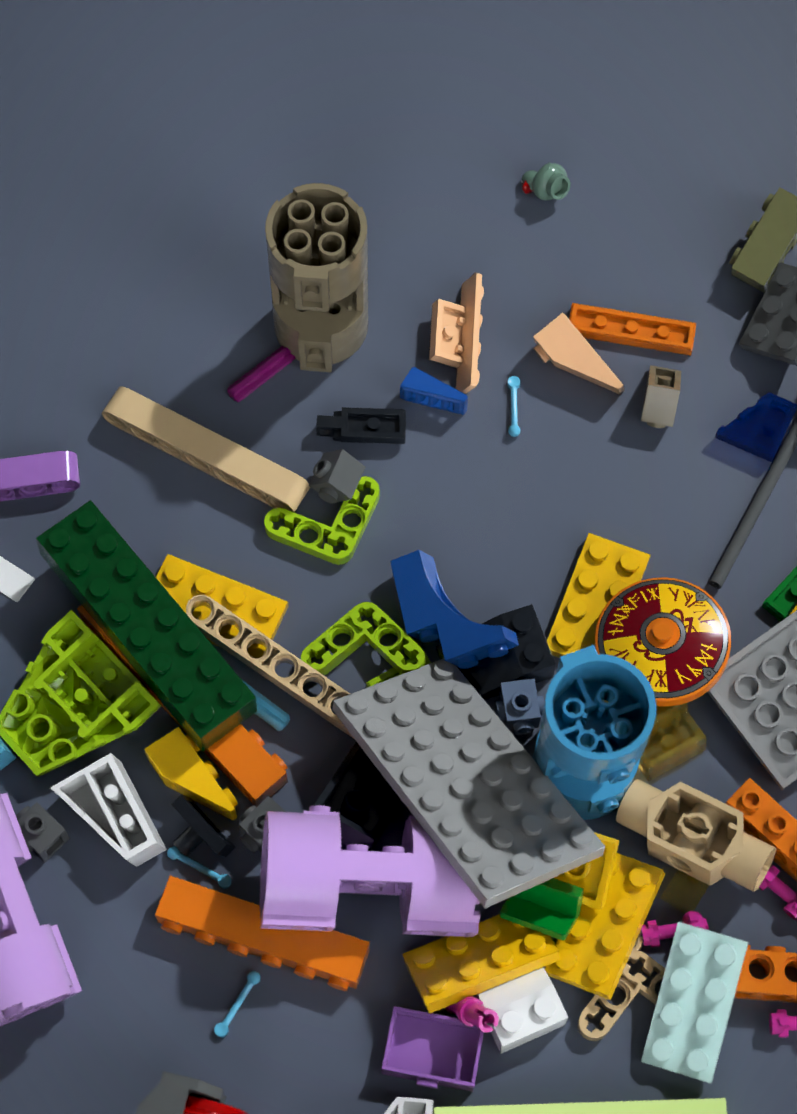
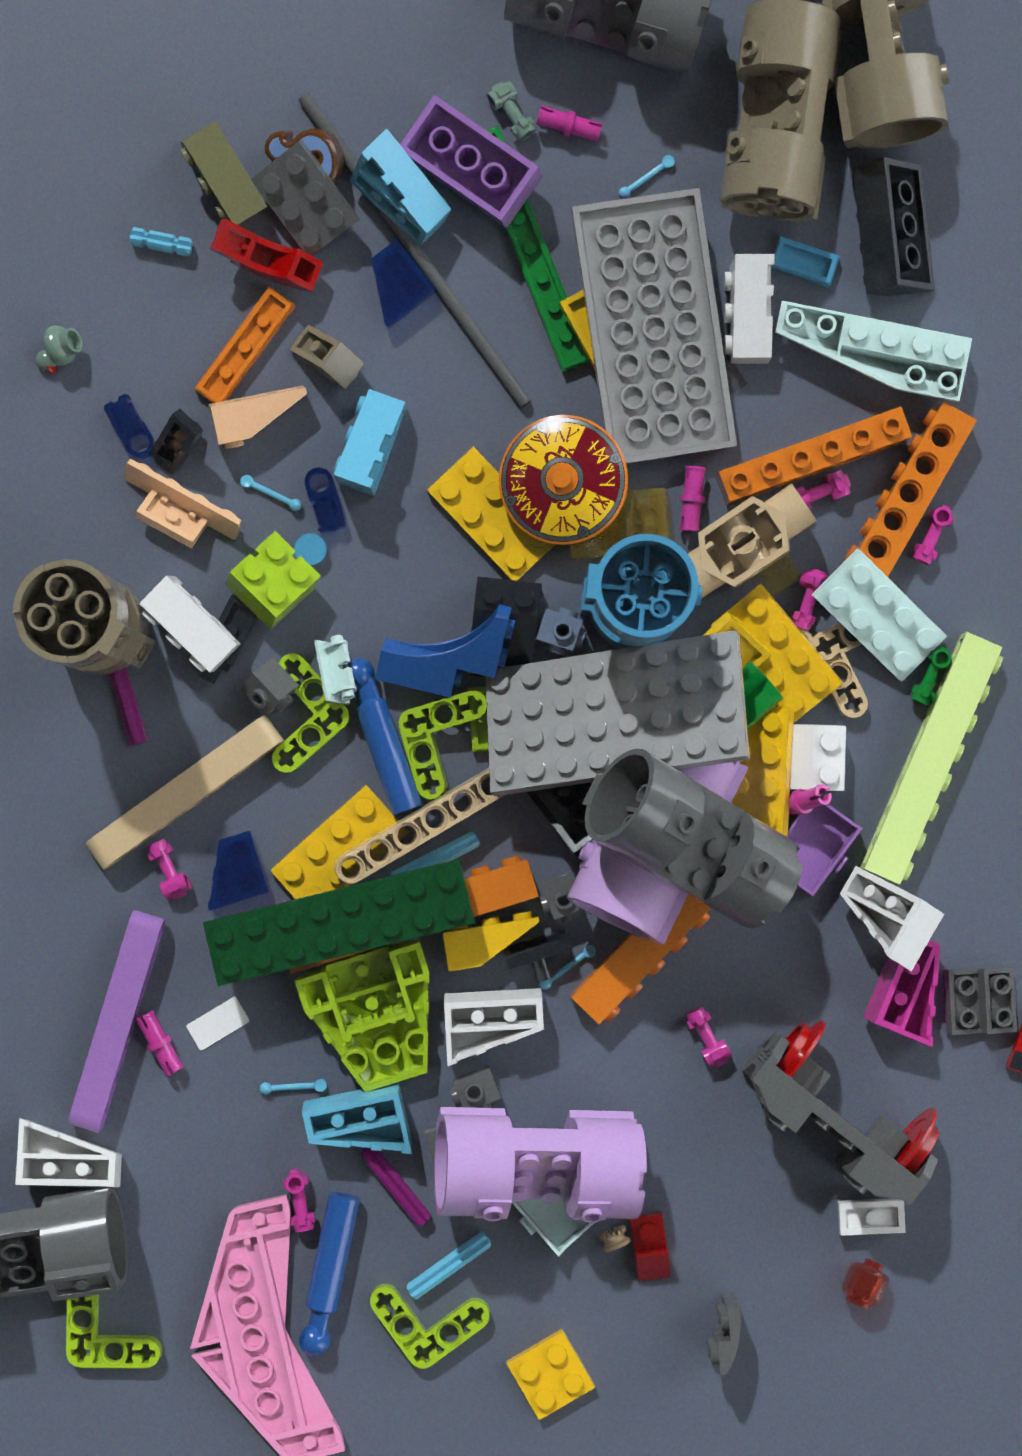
camera: 65 degrees left, 20 degrees up
medium azure hinge [214,971,261,1038] -> none
blue slope [400,367,468,415] -> none
none -> clear blue piece [104,394,156,459]
none -> medium azure axle [130,227,193,257]
none -> white wedge [139,575,241,672]
none -> dark pink bar [147,838,192,900]
none -> black tile [149,409,203,475]
none -> clear blue wing [208,830,270,911]
none -> red arch [210,219,324,292]
none -> lime piece [225,531,321,630]
none -> dark azure tile [294,533,327,566]
none -> clear blue piece [304,467,346,534]
none -> light aqua hinge [314,635,357,705]
none -> medium azure wedge [333,389,407,497]
none -> blue piece [345,658,423,815]
none -> dark grey cylinder [582,749,802,928]
none -> dark pink pin [679,466,706,532]
none -> dark pink bar [686,1006,732,1068]
none -> green bar [911,646,952,707]

